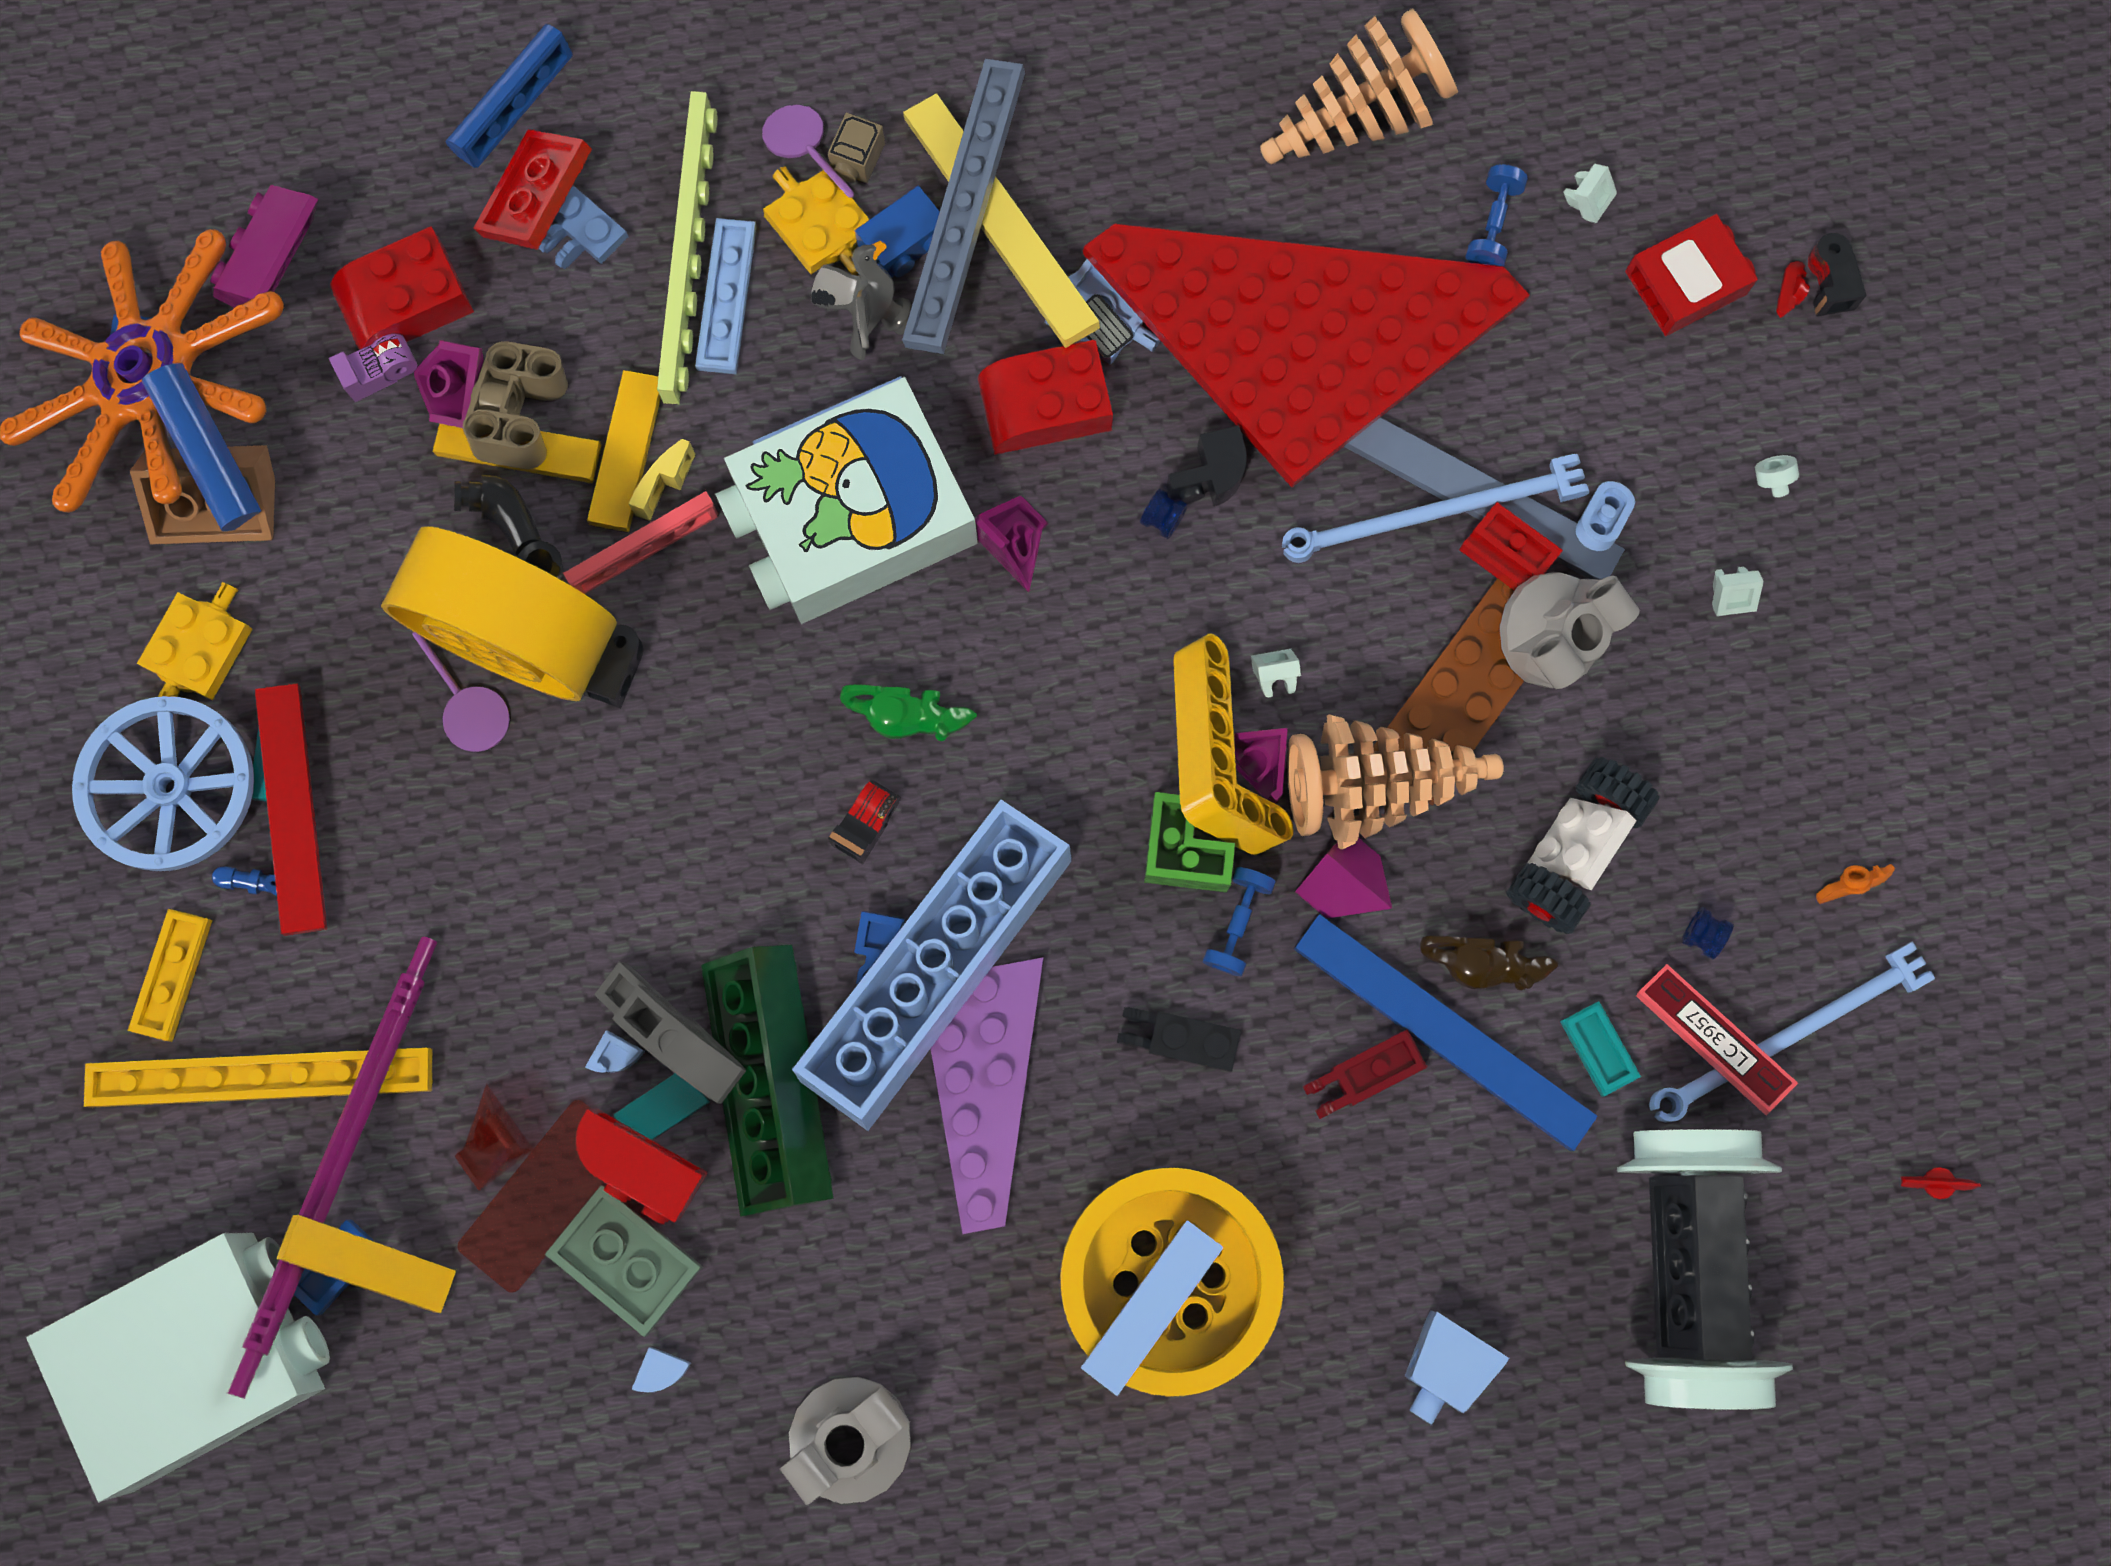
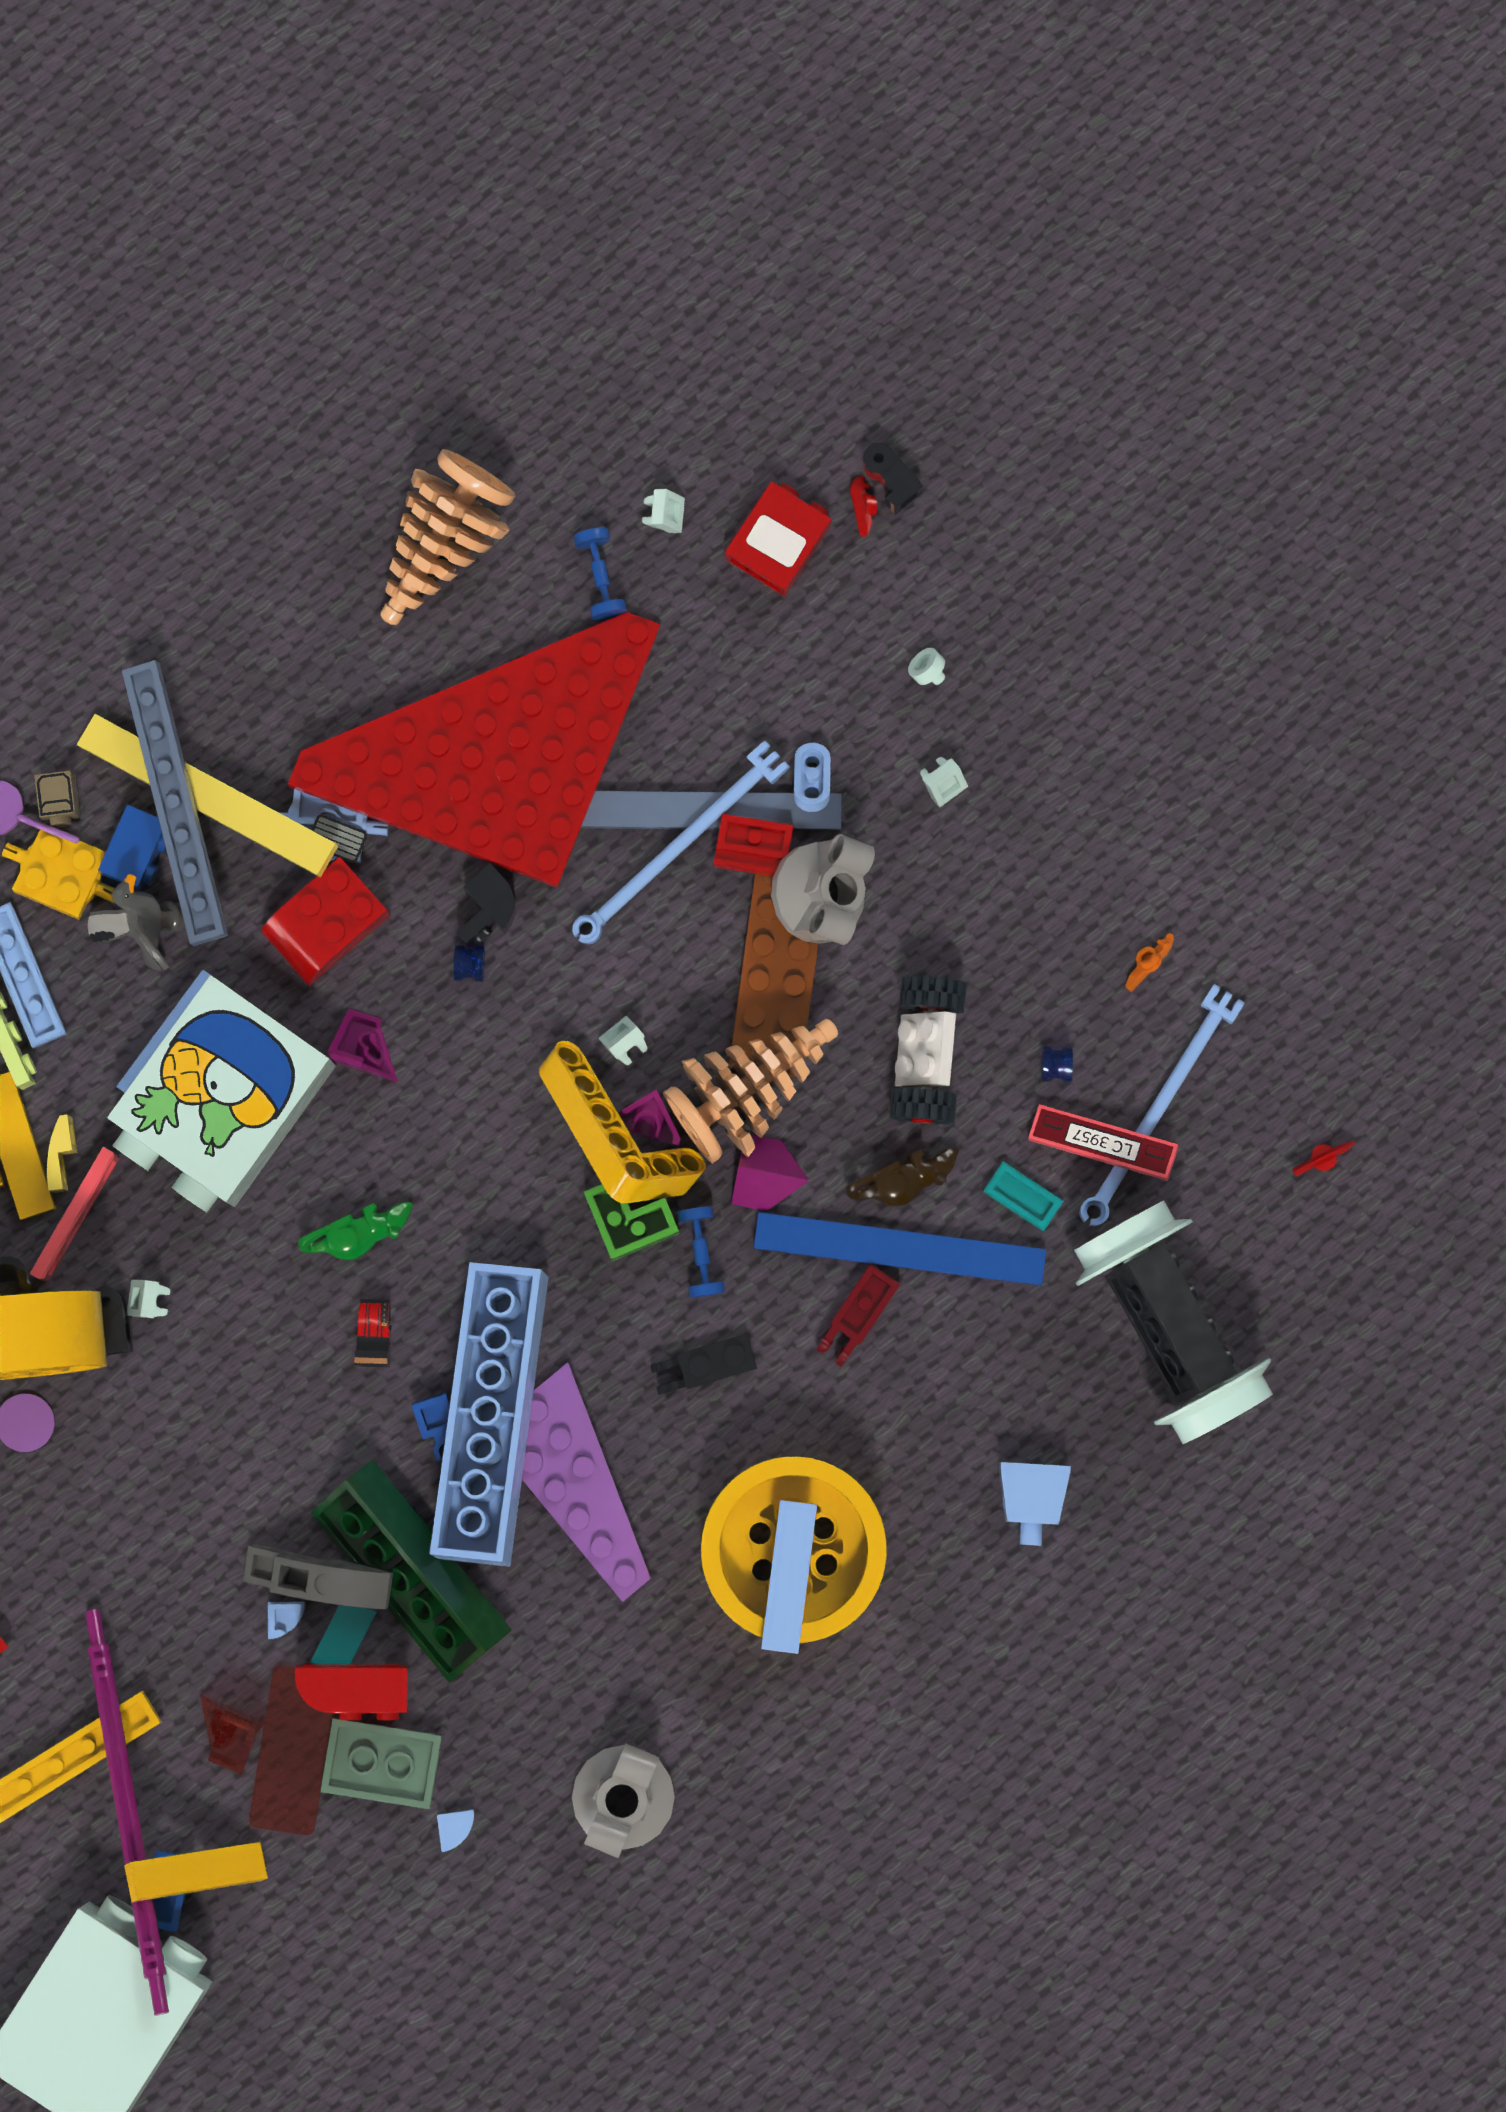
camera: 30 degrees left, 5 degrees up
none -> light aqua tile [127,1280,170,1318]

